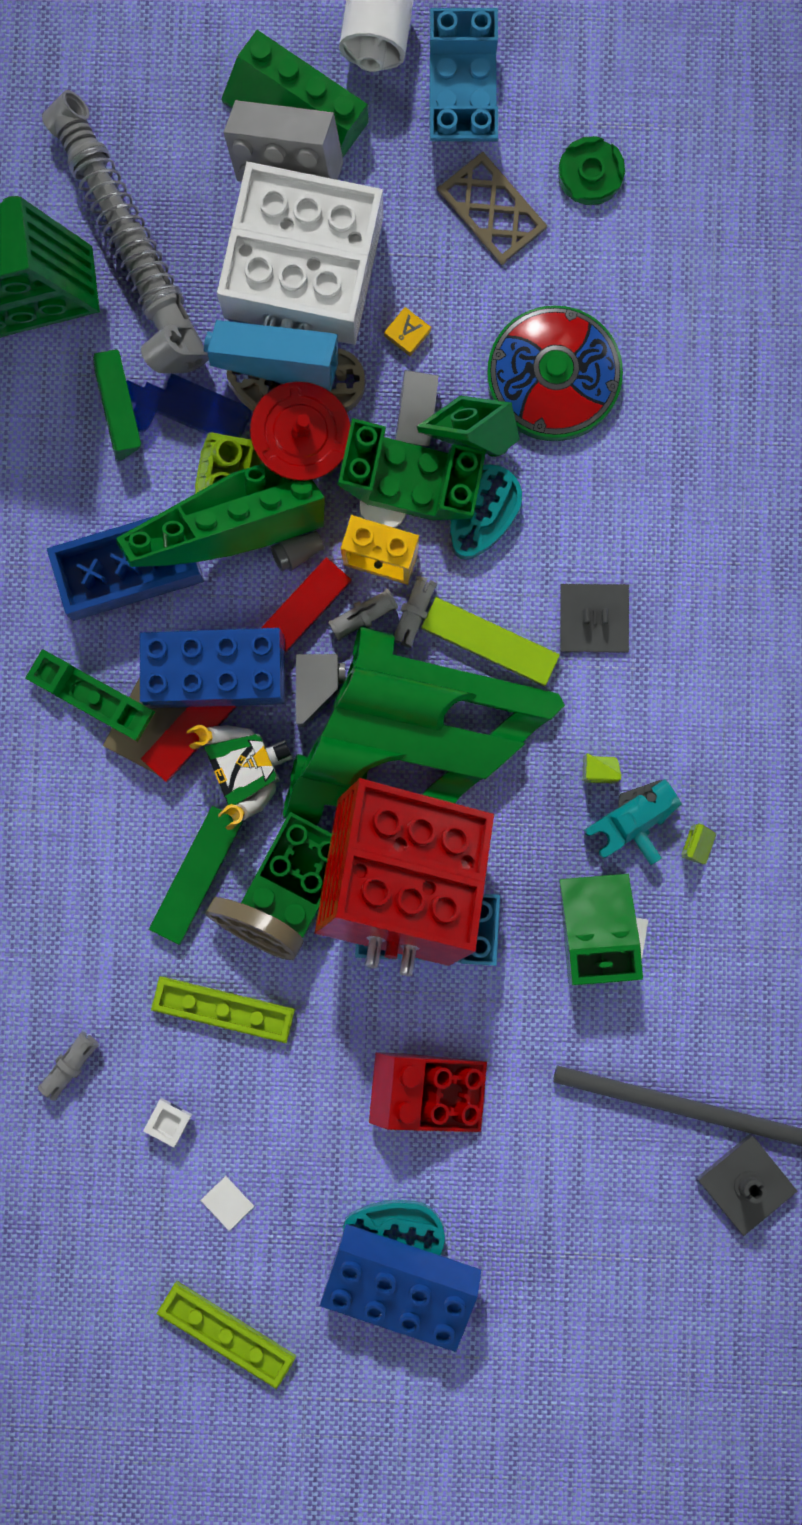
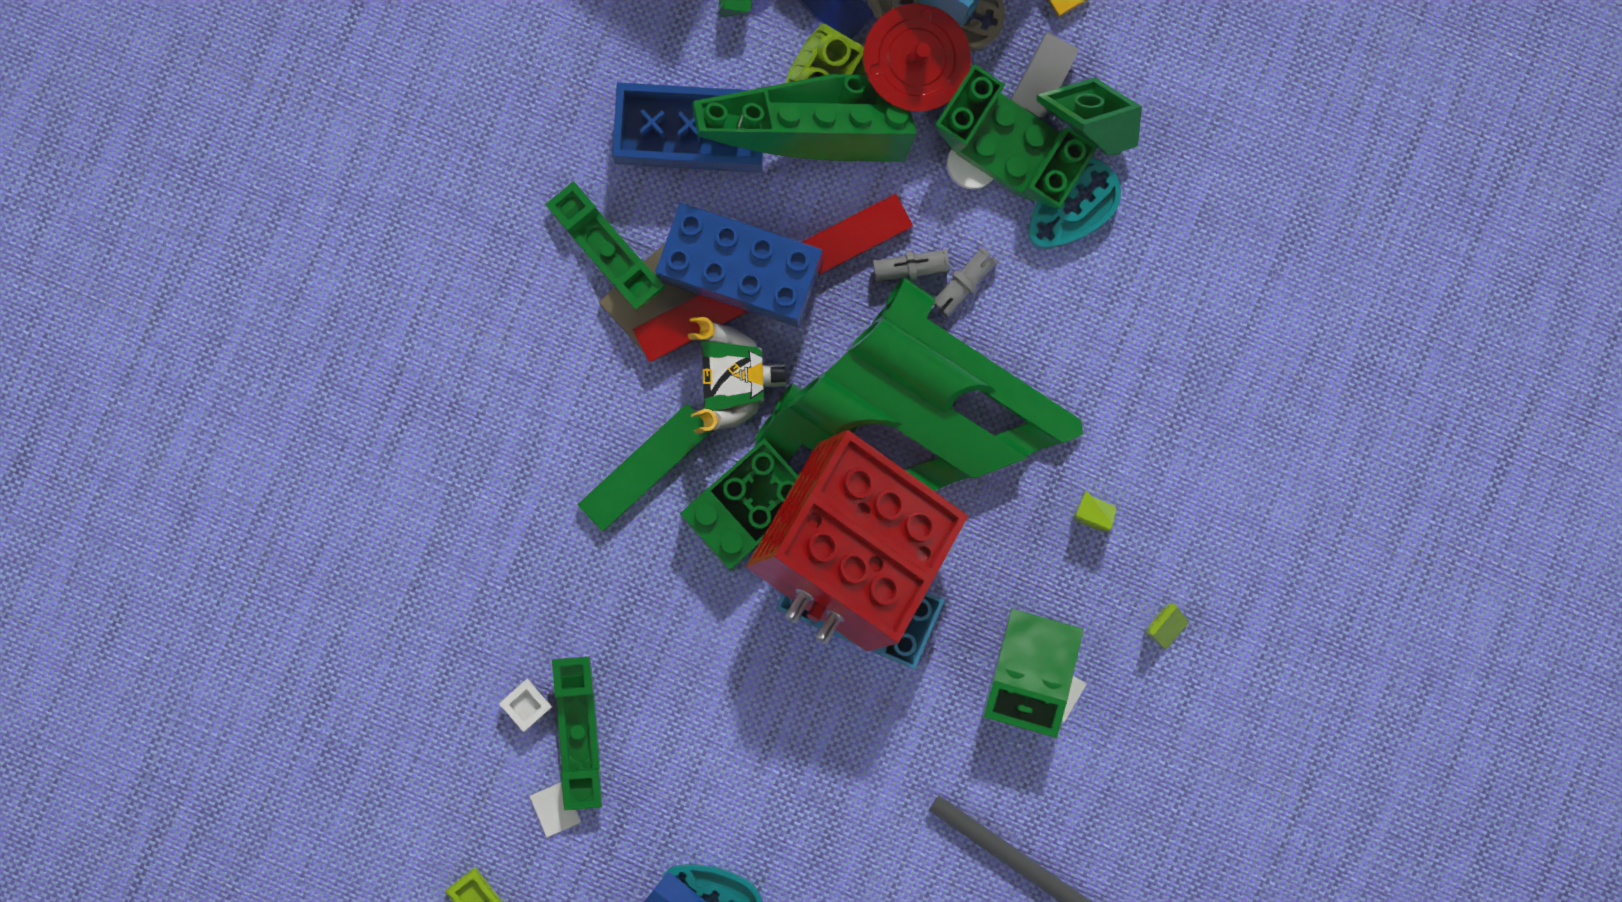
camera: 20 degrees right, 0 degrees up
light grey pin [38,1031,99,1101] -> none
lime tile [151,976,295,1043] -> none
dark tan piece [205,897,303,960] -> none
dark grey cone [271,531,324,571] -> none
light grey slope [296,654,346,727] -> none
yellow window [341,515,419,585] -> none
red slope [369,1052,487,1132] -> none
lime tile [421,597,560,687] -> none
dish [487,305,623,441] -> none
dark grey piece [560,584,629,653] -> none
teal piece [583,779,682,866] -> none
none -> green slope [552,656,602,810]

